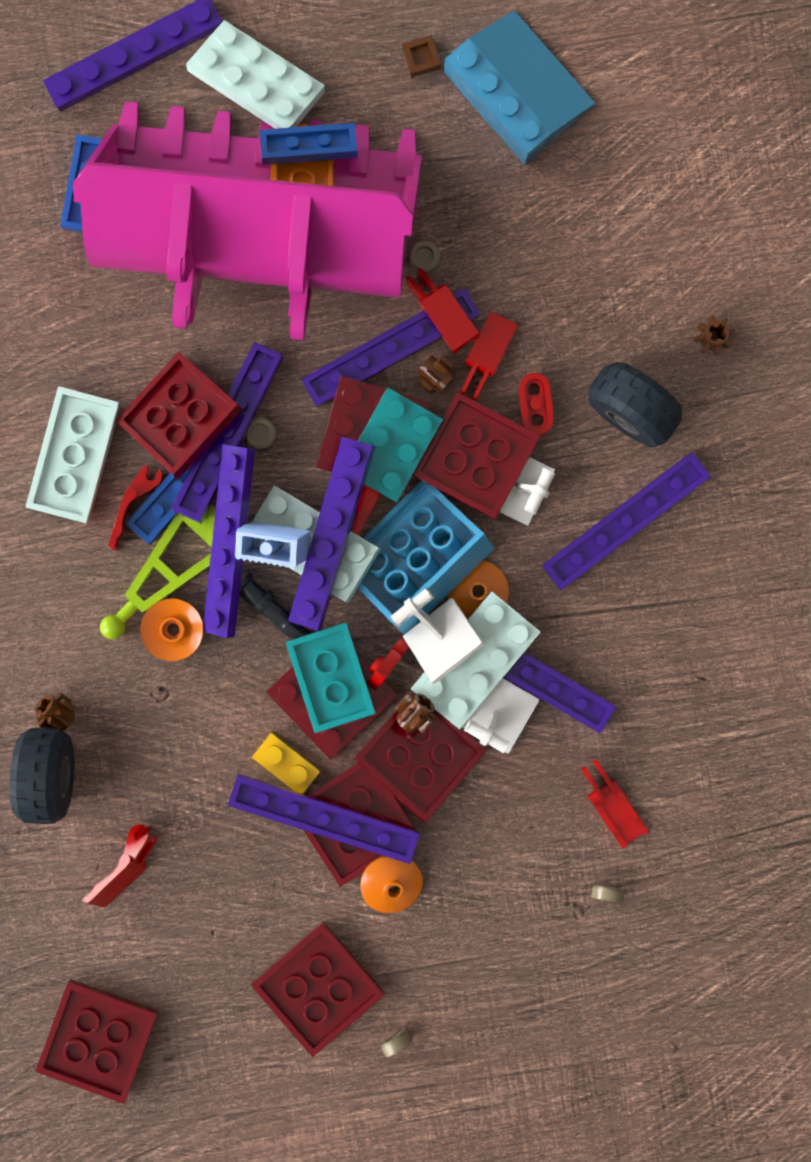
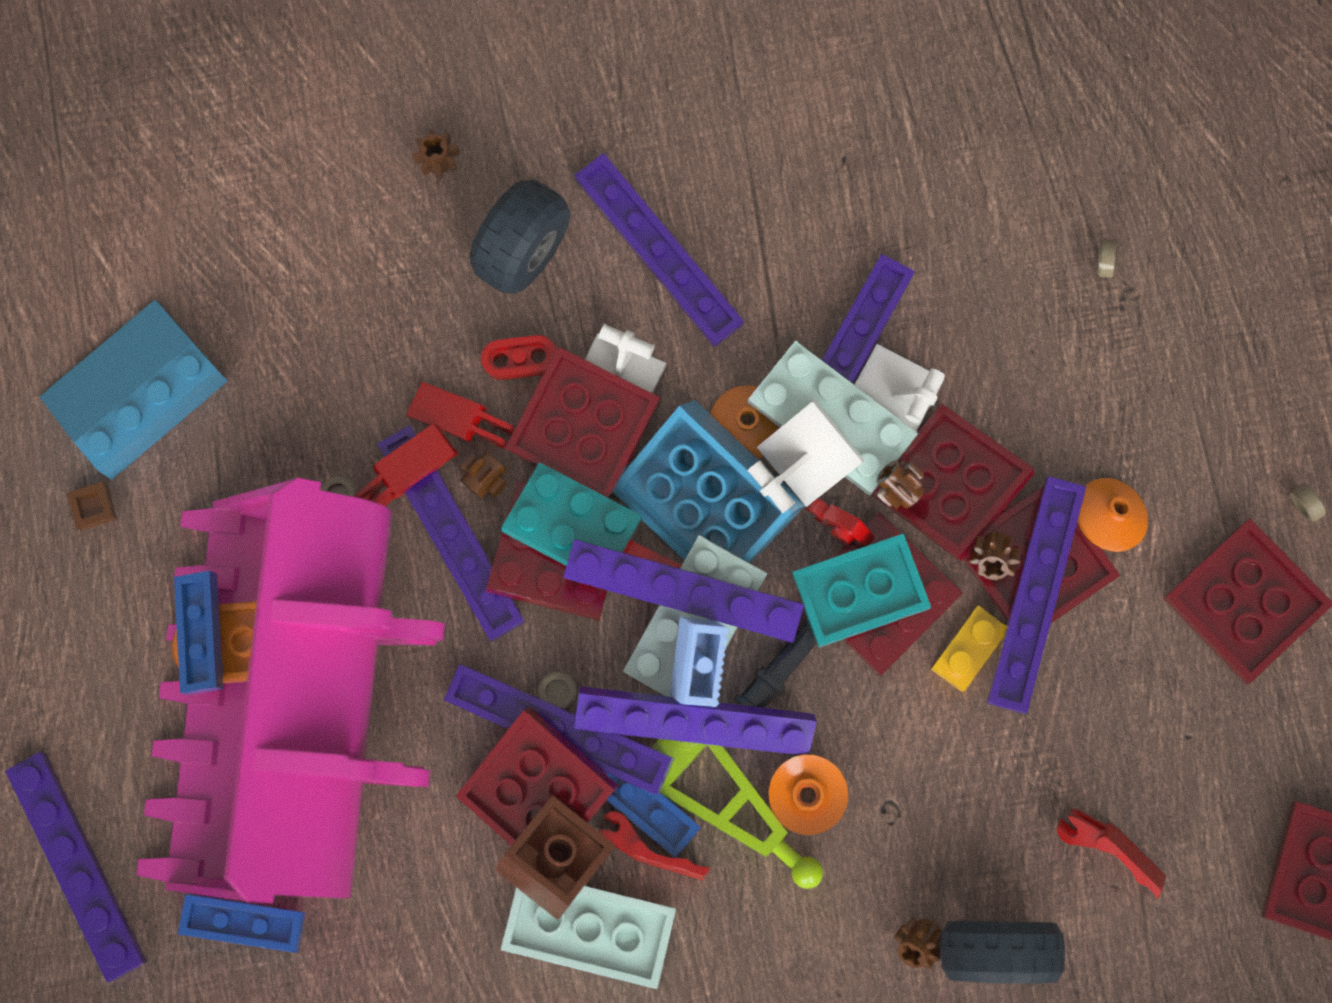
camera: 80 degrees left, 10 degrees down
light aqua plate [186,20,325,129] -> none
red arm [580,759,649,849] -> none
none -> copper slope [495,795,616,920]
none -> reddish brown gear [970,531,1021,581]

